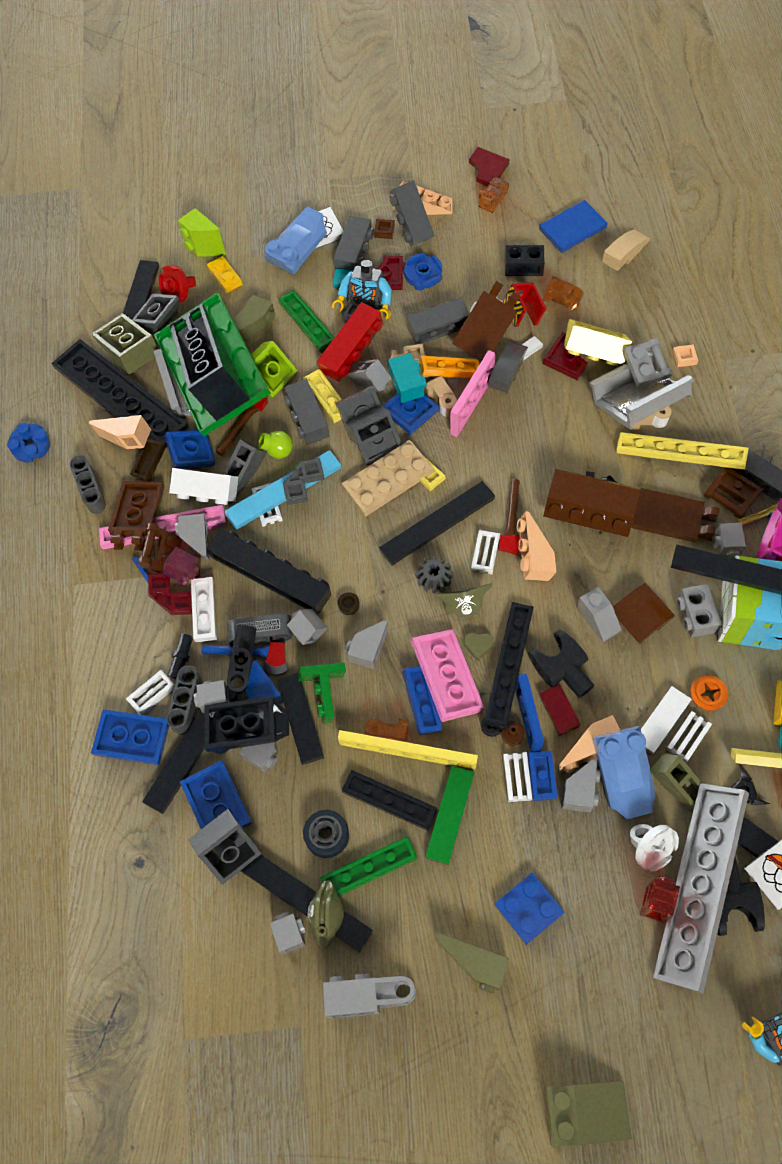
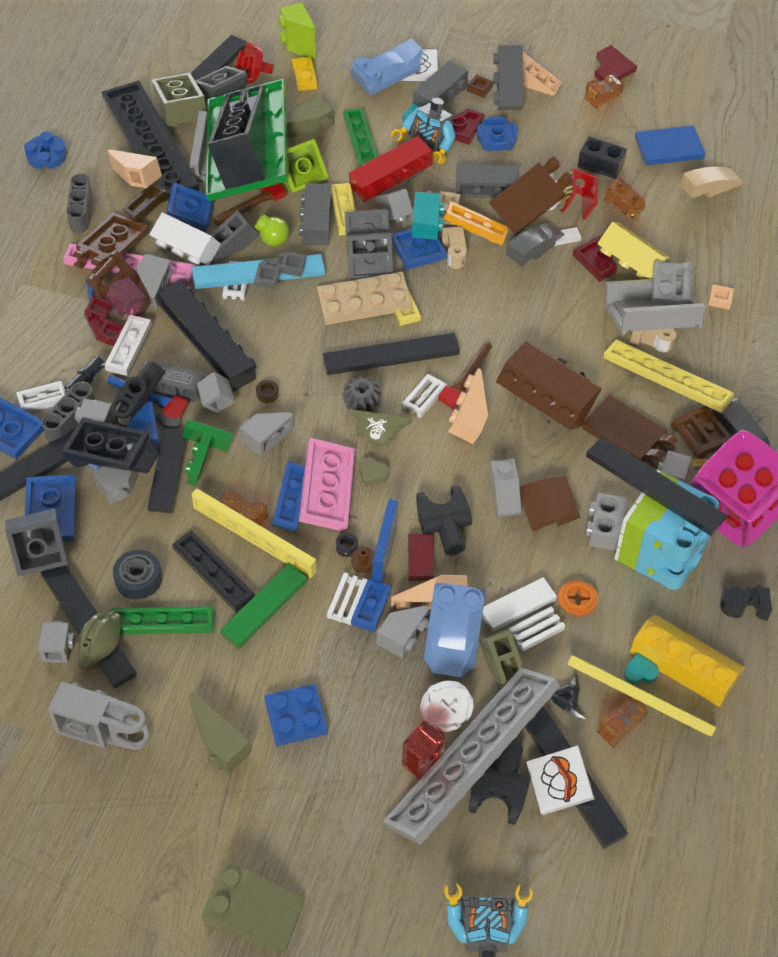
camera: 15 degrees right, 10 degrees down
bright pink tile [450,350,495,437] -> none
black tile [484,602,534,730] -> none

